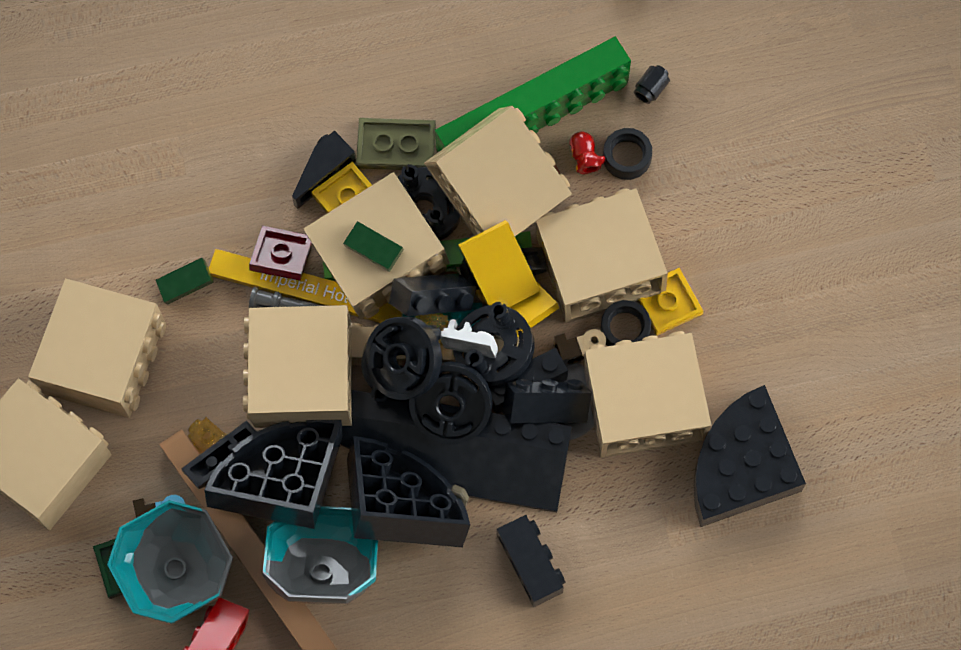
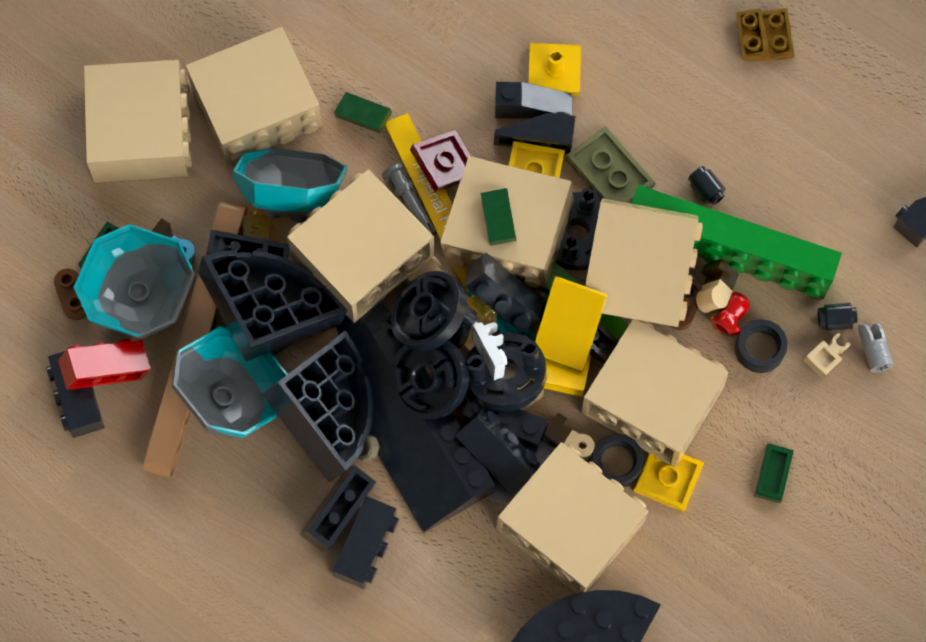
camera: 45 degrees right, 0 degrees up
none -> reddish brown plate [54,268,87,320]
none -> rock [233,148,347,222]
none -> black brick [300,465,376,551]
none -> black slope [495,82,572,119]
none -> yellow tile [528,43,581,96]
none -> black brick [688,166,726,205]
none -> leg [696,259,739,313]
none -> dark green tile [754,443,794,503]
none -> tan plate [803,333,851,379]
none -> light grey hinge [858,323,894,373]

